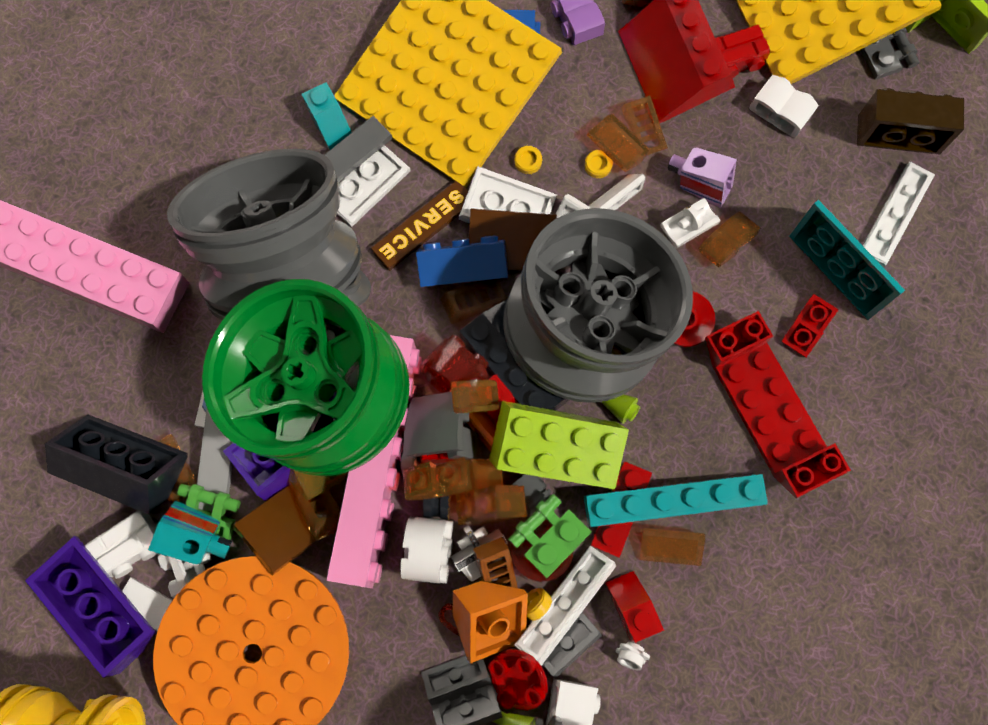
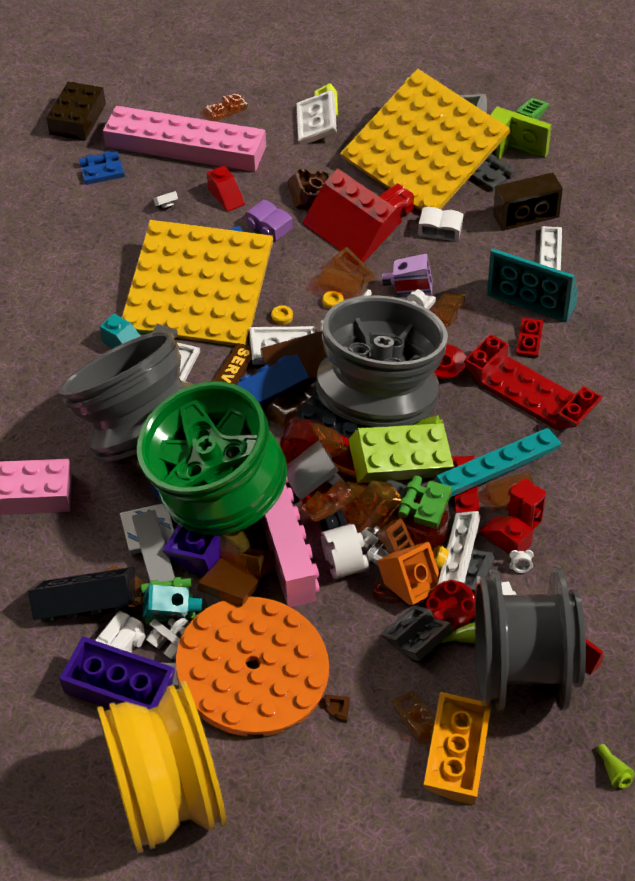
camera: 25 degrees left, 25 degrees down
none -> red brick [506,478,546,530]

